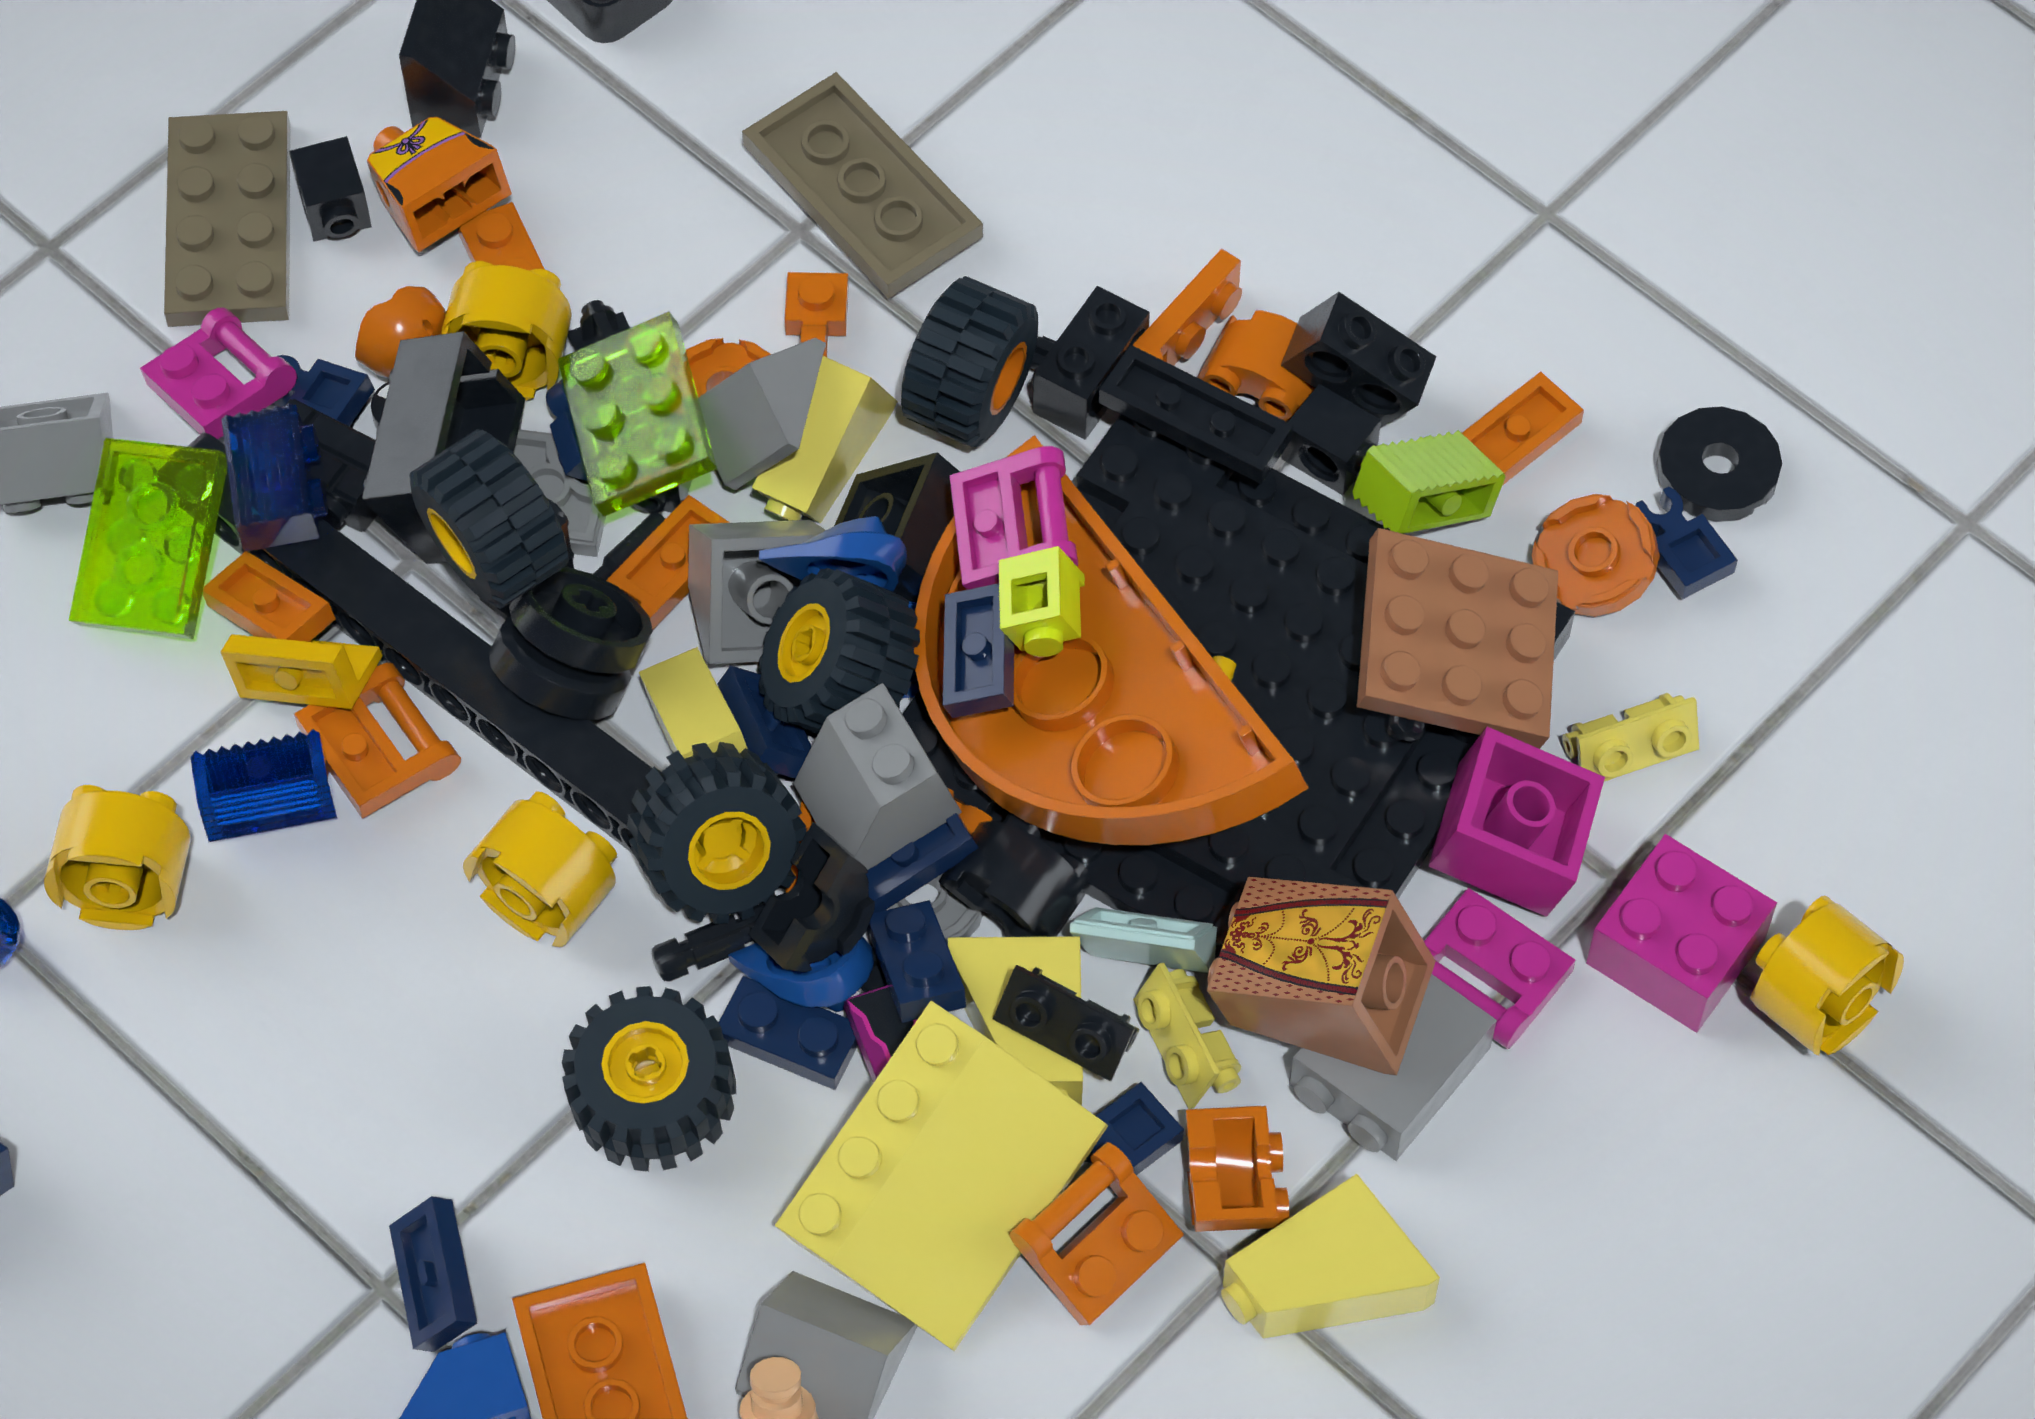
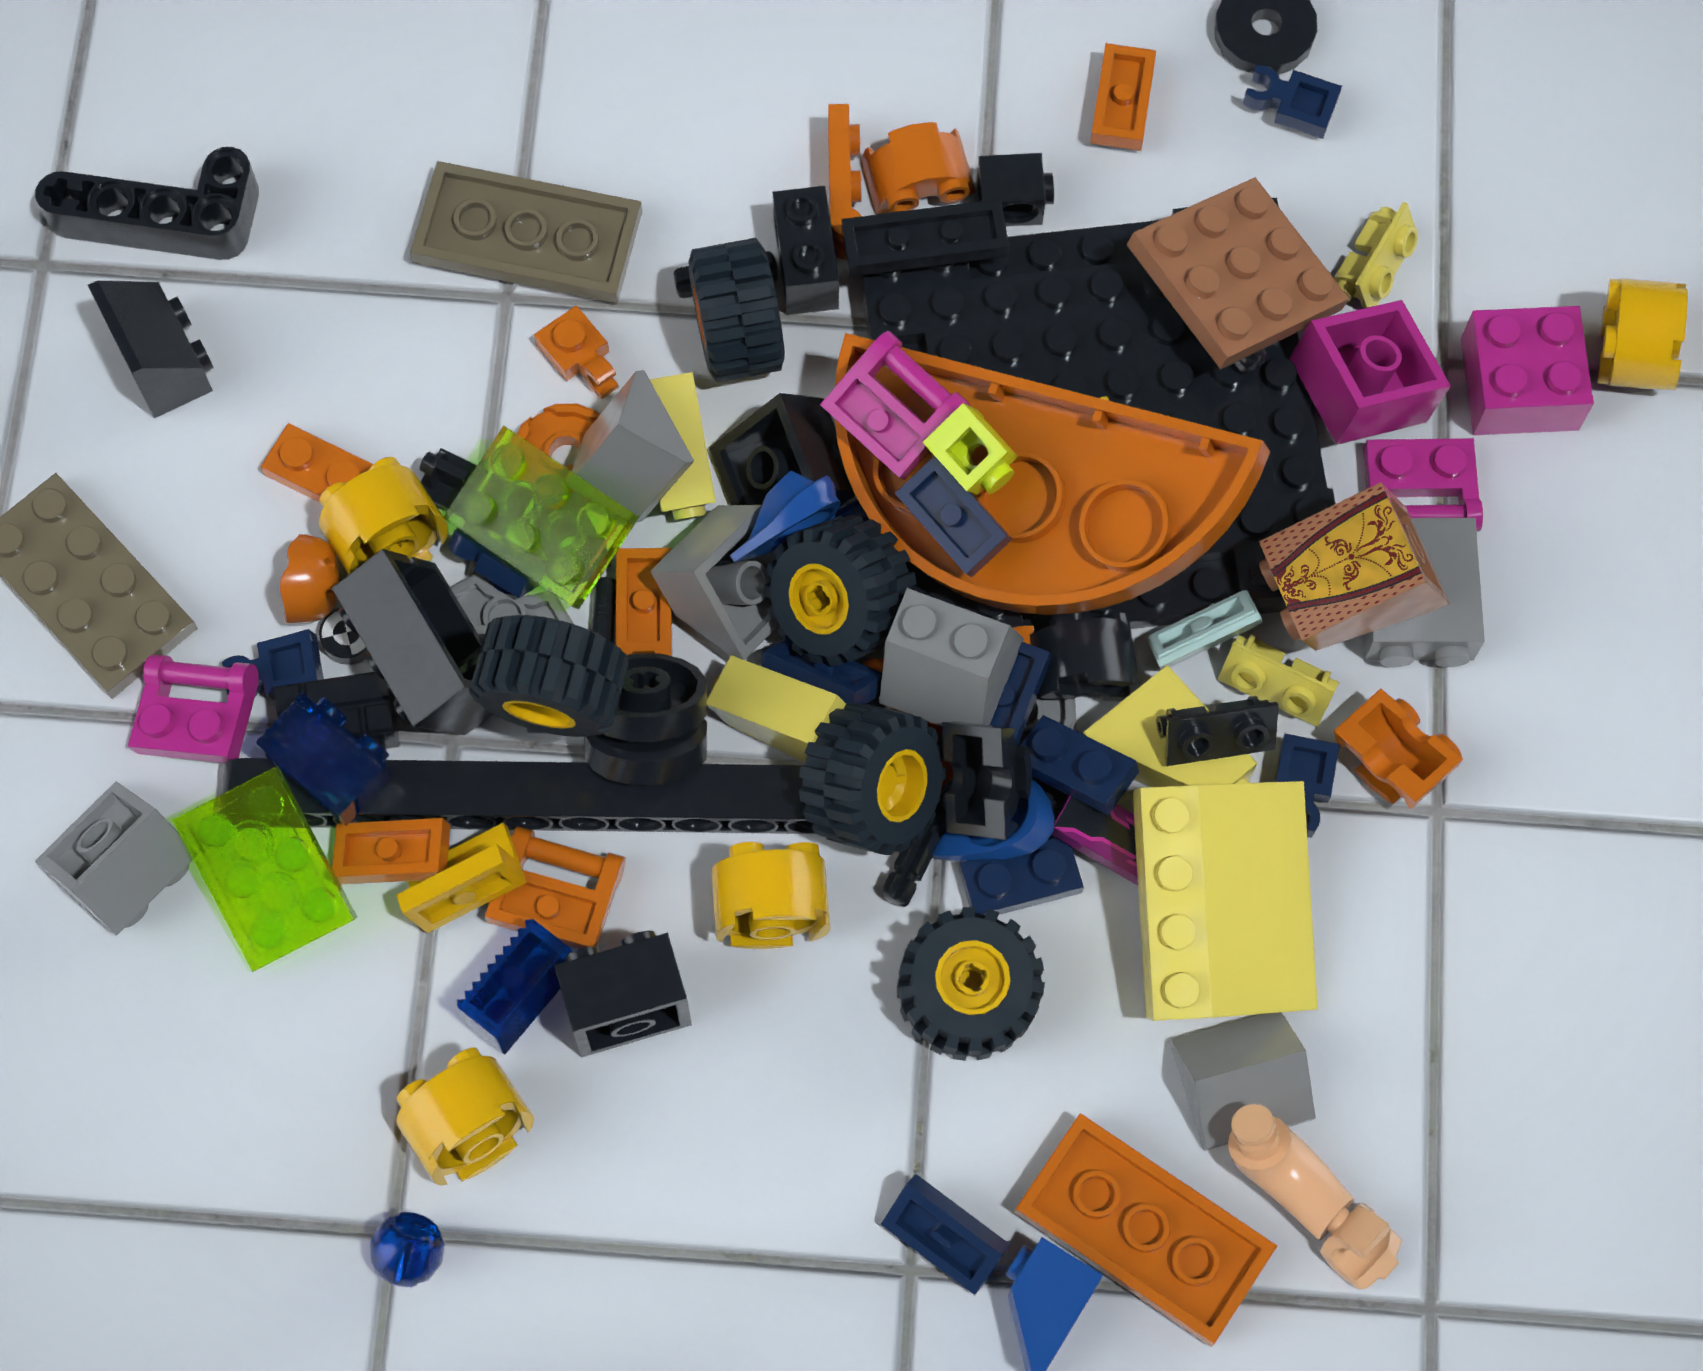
camera: 40 degrees left, 10 degrees up
black brick [289,136,372,242] -> none
orange torso [366,117,512,252] -> none
orange plate [1010,1142,1184,1325] -> none
light yellow slope [1221,1174,1440,1339] -> none
black brick [1281,292,1437,428] -> none
lime brick [1352,430,1506,534] -> none
orange tile [1532,494,1660,617] -> none
none -> black brick [554,930,692,1058]

